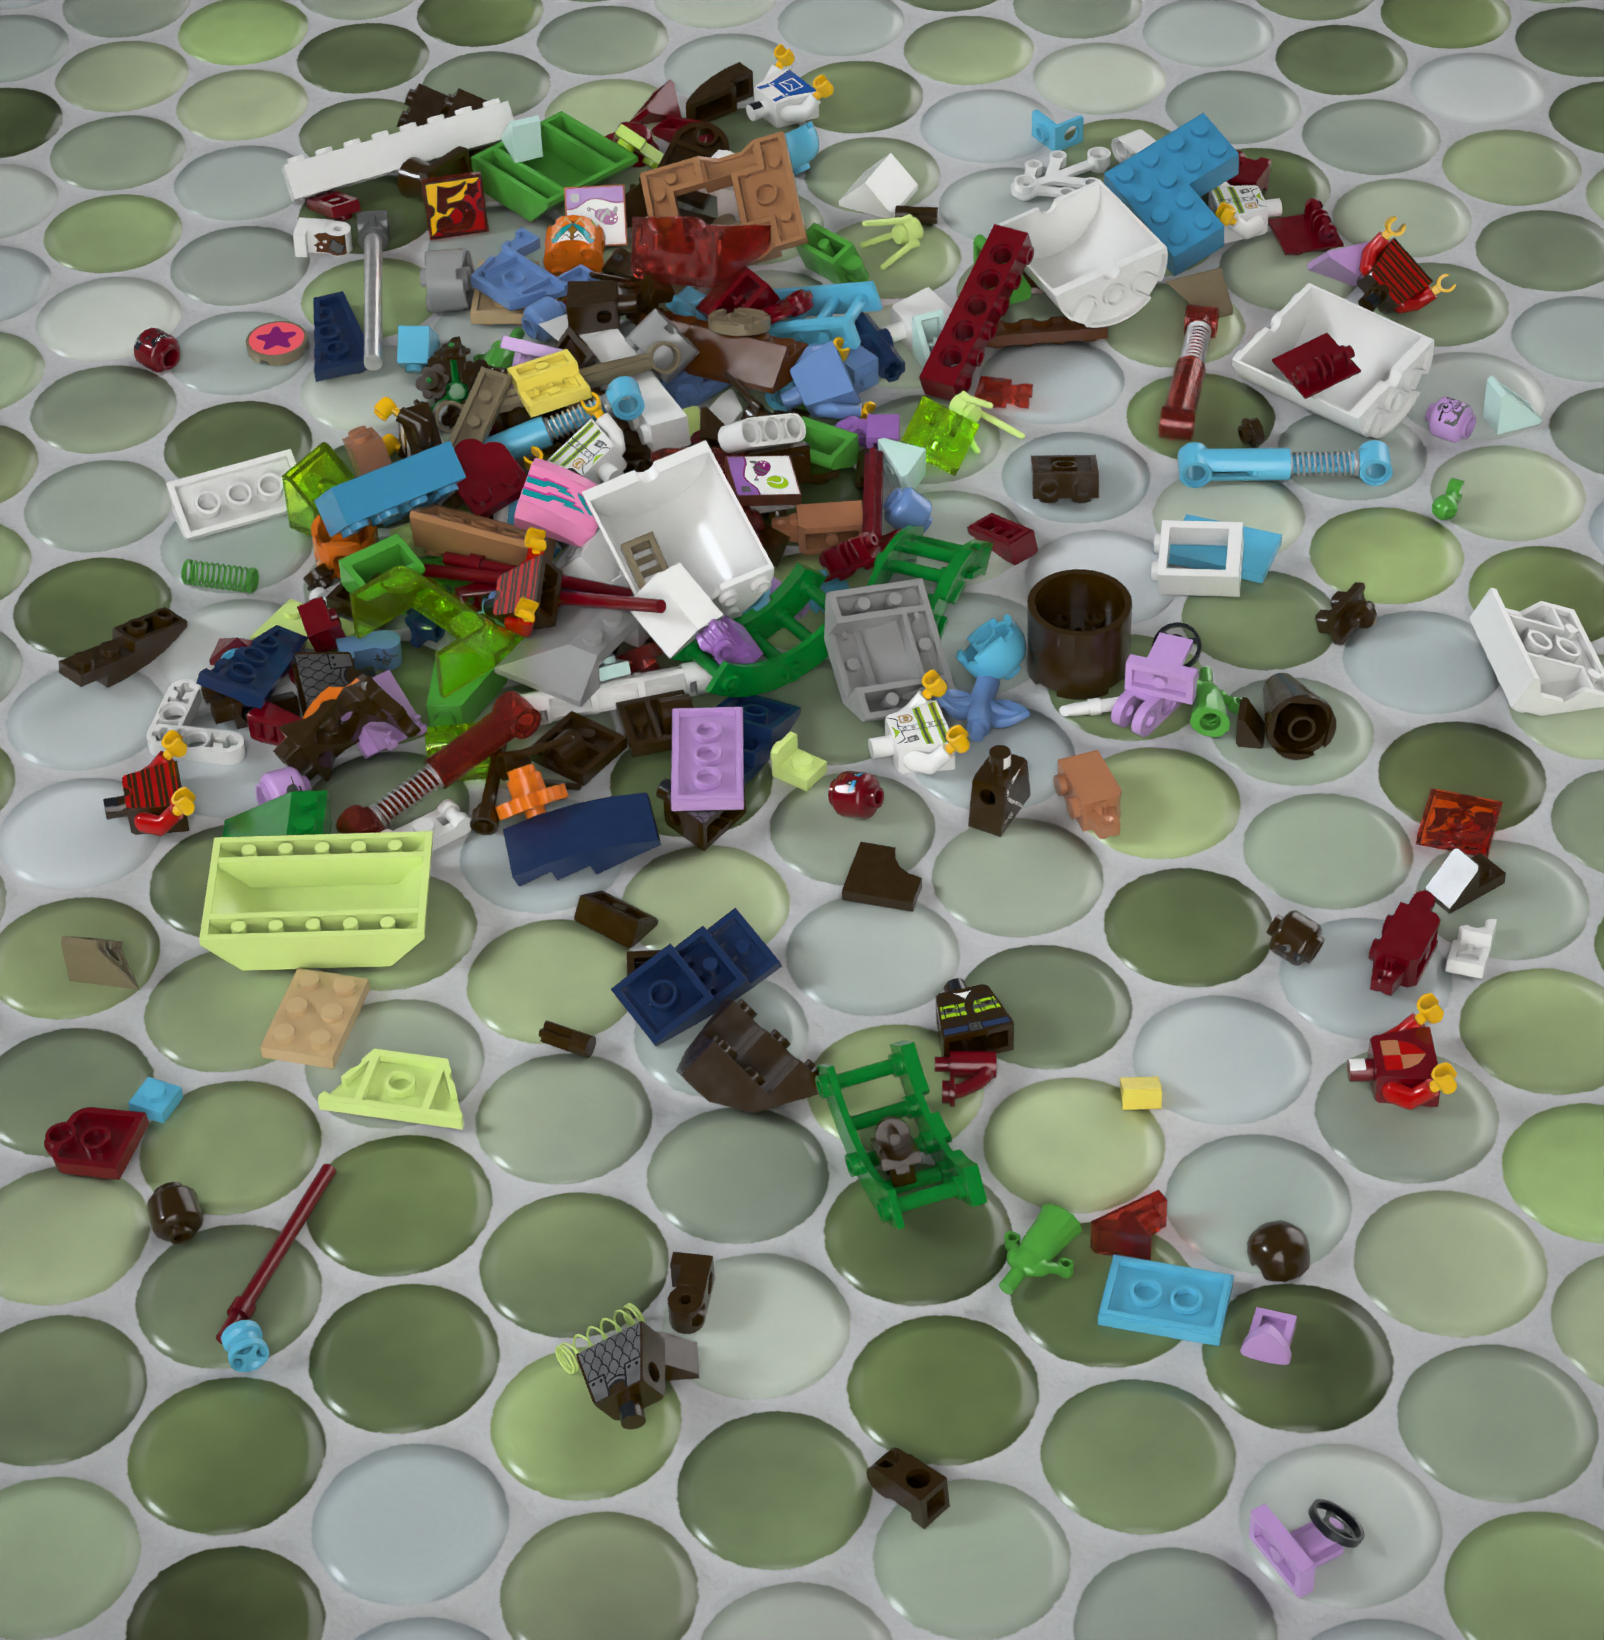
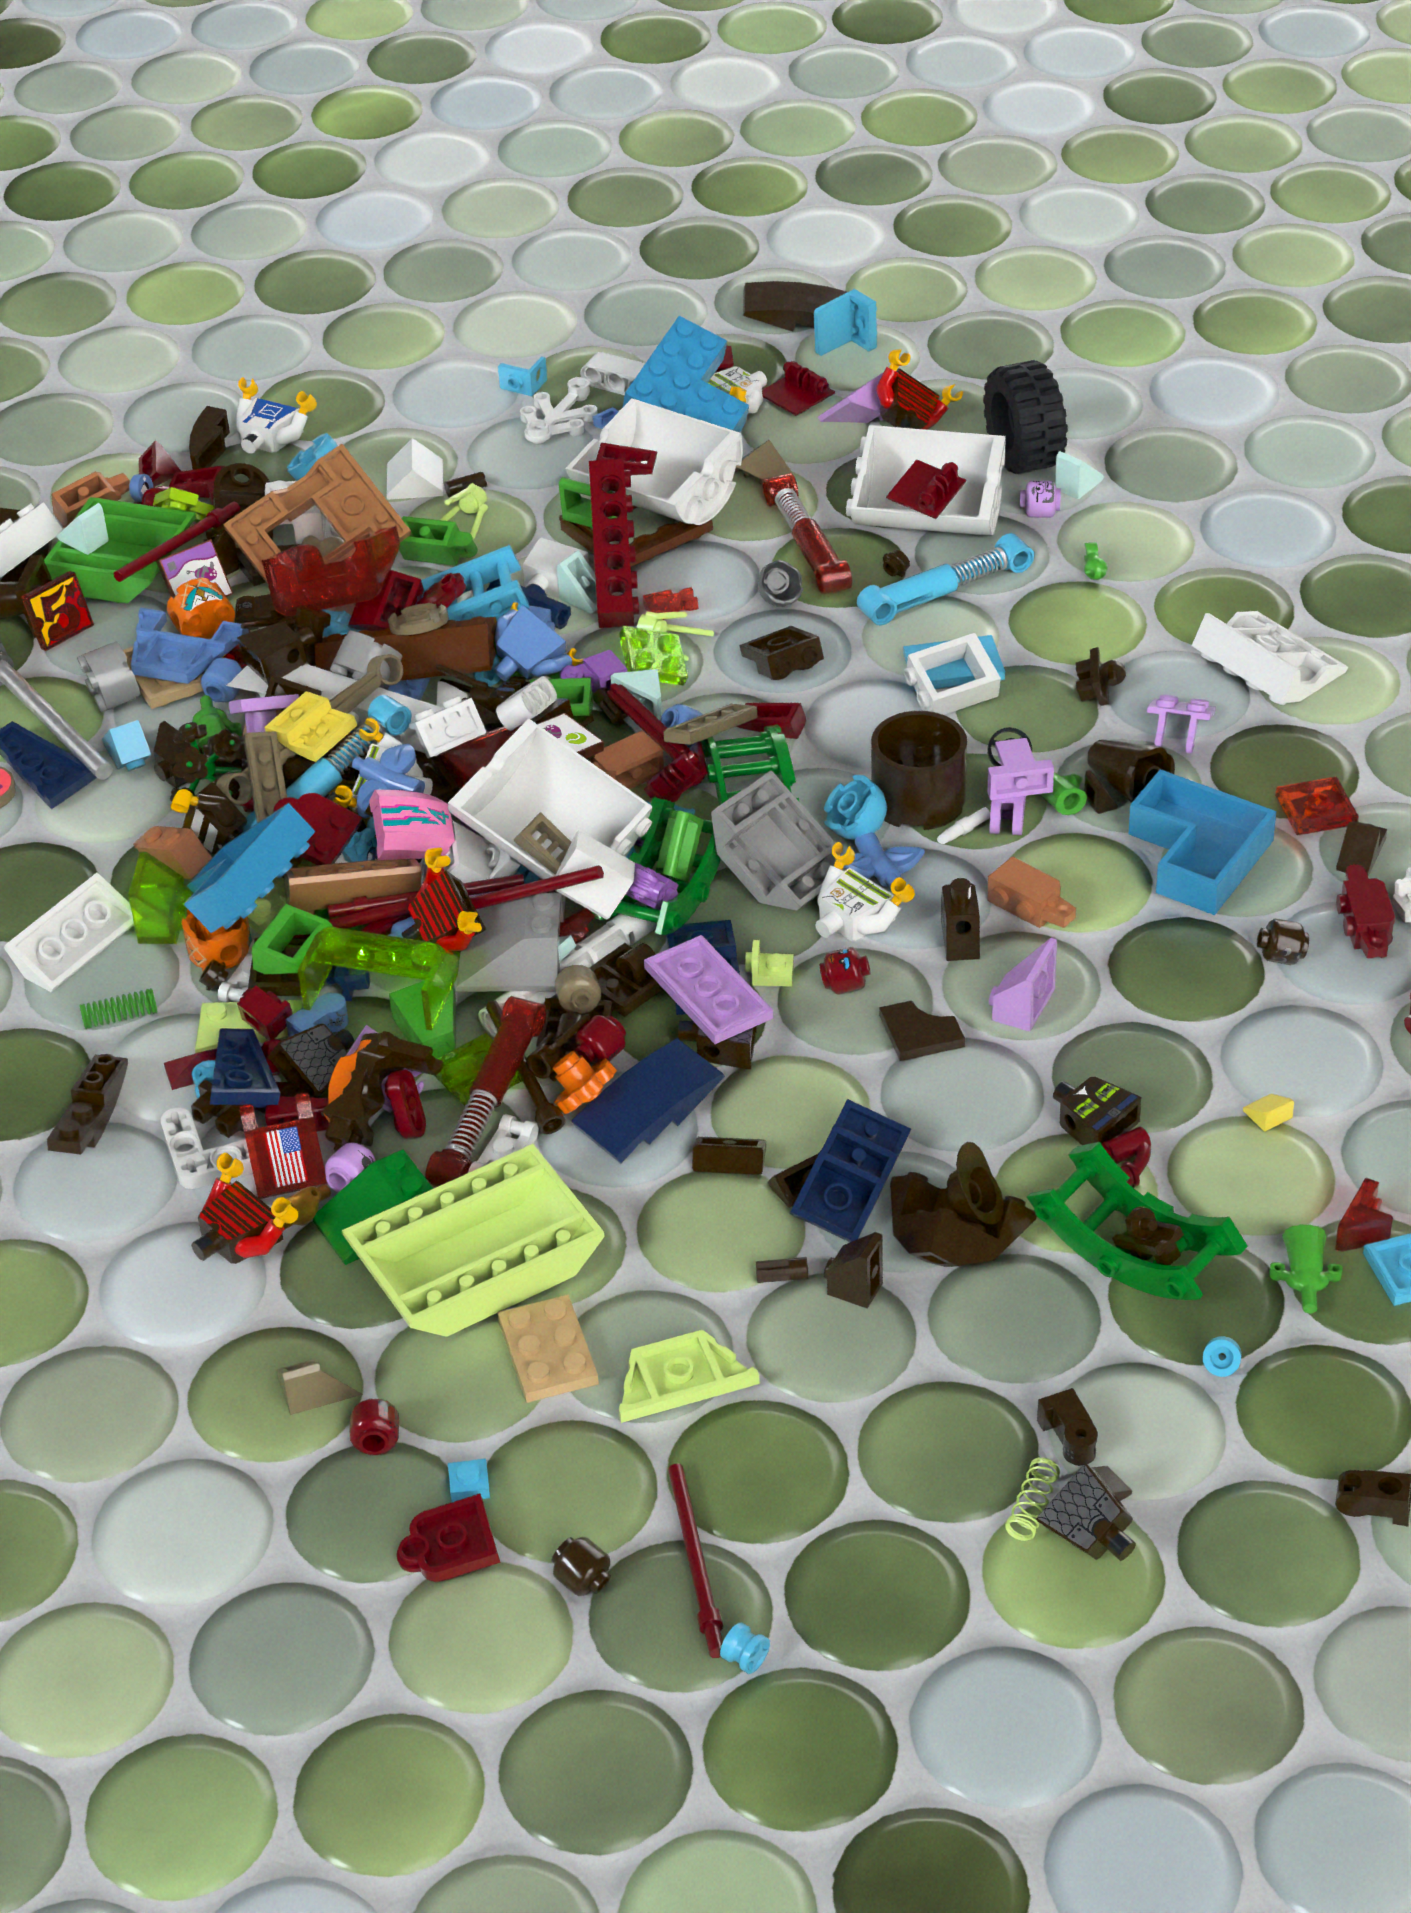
camera: 30 degrees left, 0 degrees up
none -> nougat hinge [51,471,130,528]
none -> dark red bar [114,501,240,582]
none -> medium blue tile [129,474,153,503]
none -> clear red flag [240,1093,328,1199]
none -> pearl gold piece [283,1184,331,1229]
none -> dark red head [349,1399,399,1455]
none -> medium blue plant [352,744,425,819]
none -> dark red plate [385,1069,426,1139]
none -> white bracket [409,696,487,758]
none -> dark tan head [555,965,601,1014]
none -> dark red head [575,1015,626,1064]
none -> dark red slope [596,443,658,476]
none -> bright green tile [655,810,704,882]
none -> dark tan tile [664,703,757,745]
none -> dark brown slope [743,281,847,332]
none -> dark grey hair [758,560,803,607]
none -> medium azure bracket [814,289,877,356]
none -> dark brown slope [824,1232,883,1309]
none -> dark brown piece [947,1142,1004,1224]
none -> black tyre [983,360,1068,474]
none -> lavender slope [989,938,1057,1032]
none -> dark azure piece [1128,769,1276,915]
none -> lavender plate [1147,695,1216,753]
none -> medium azure tile [1203,1336,1242,1377]

